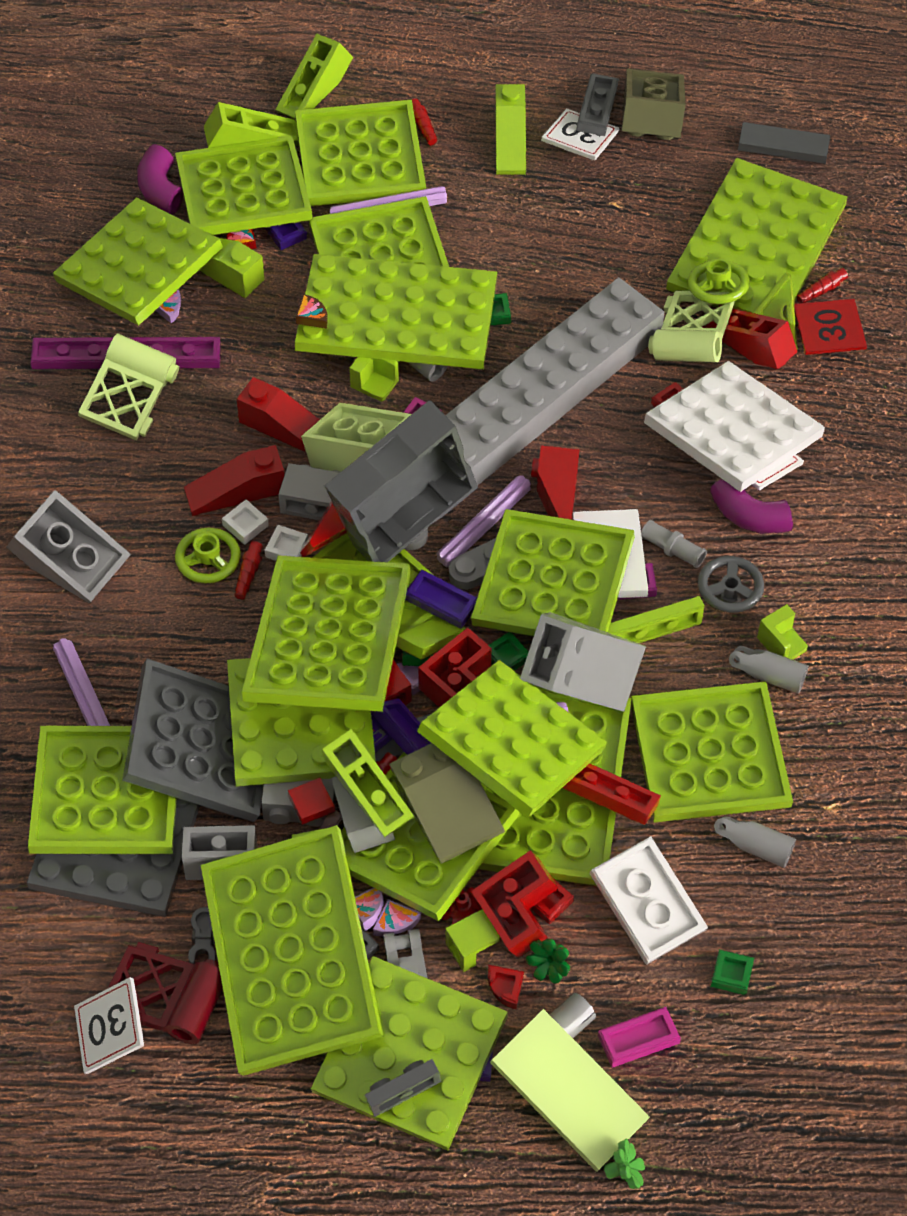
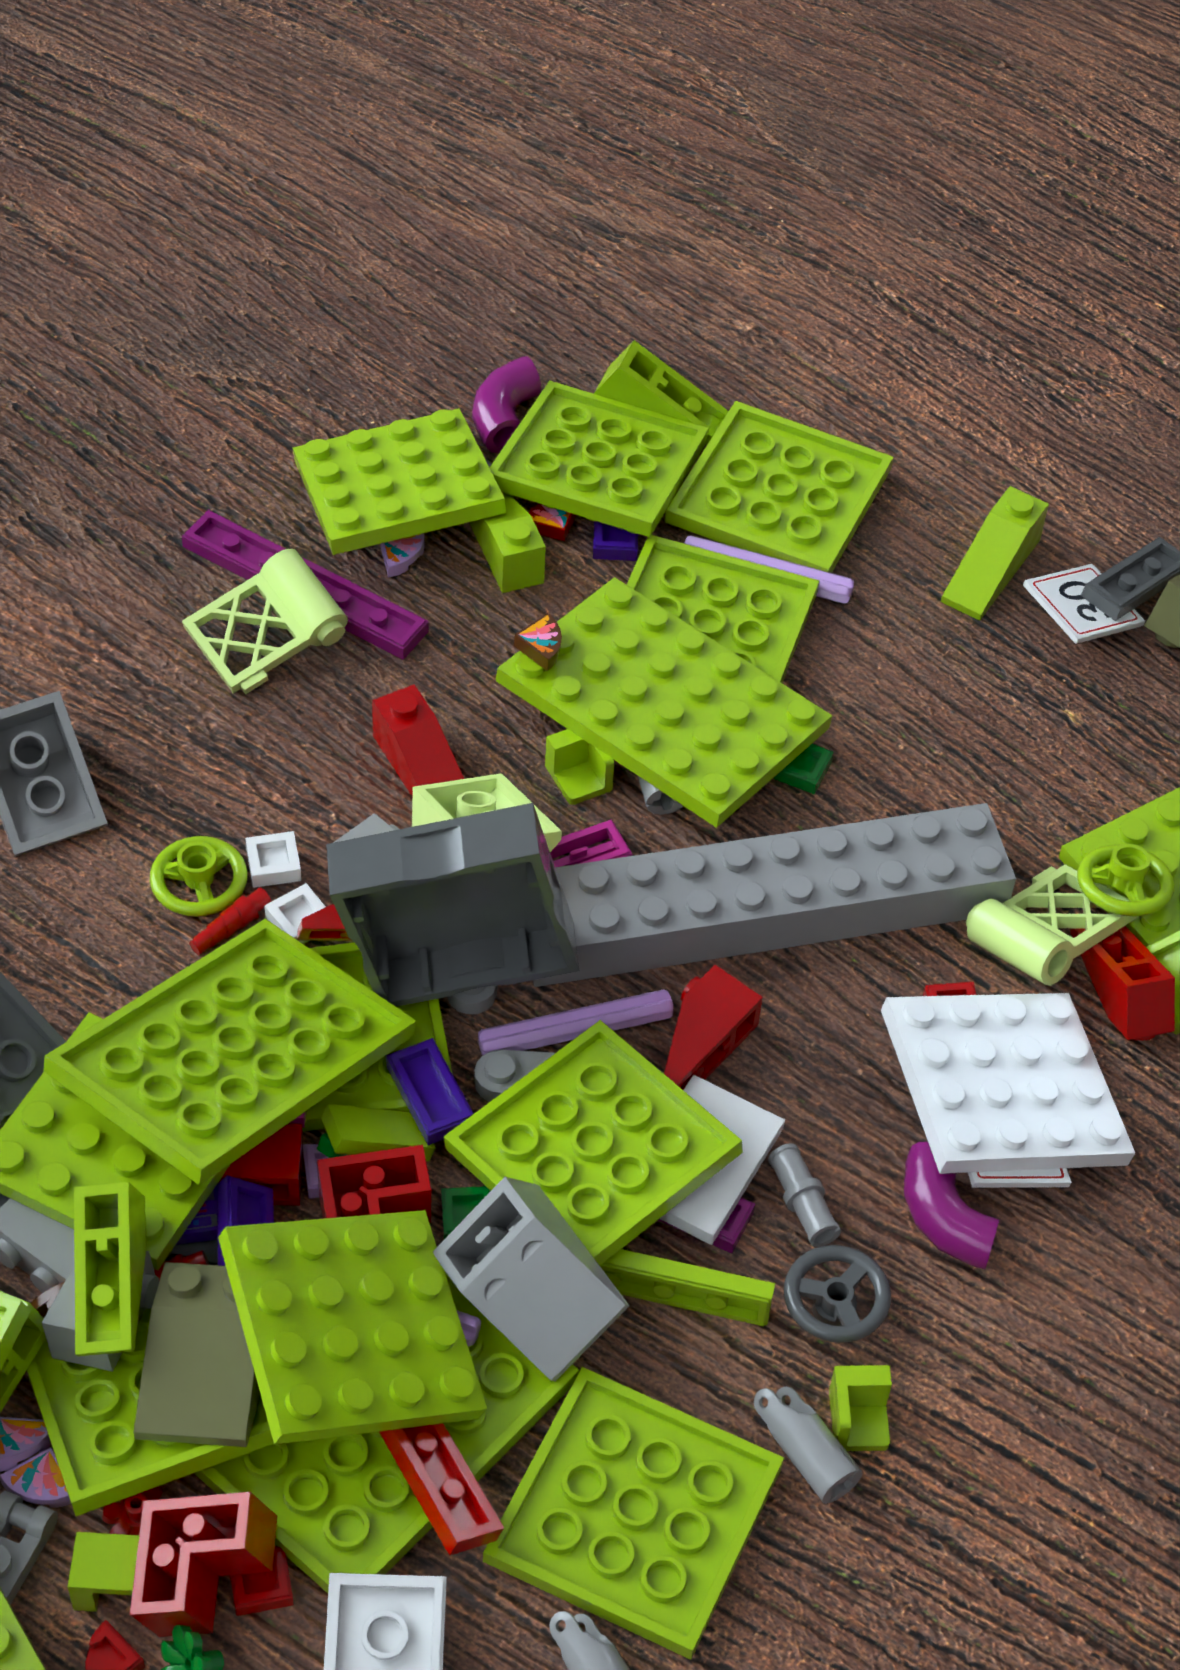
camera: 30 degrees right, 5 degrees down
red slope [184,445,285,516] -> none
lime slope [275,34,353,120] -> none
red tile [288,778,335,825] -> none
red animal [412,99,437,146] -> none

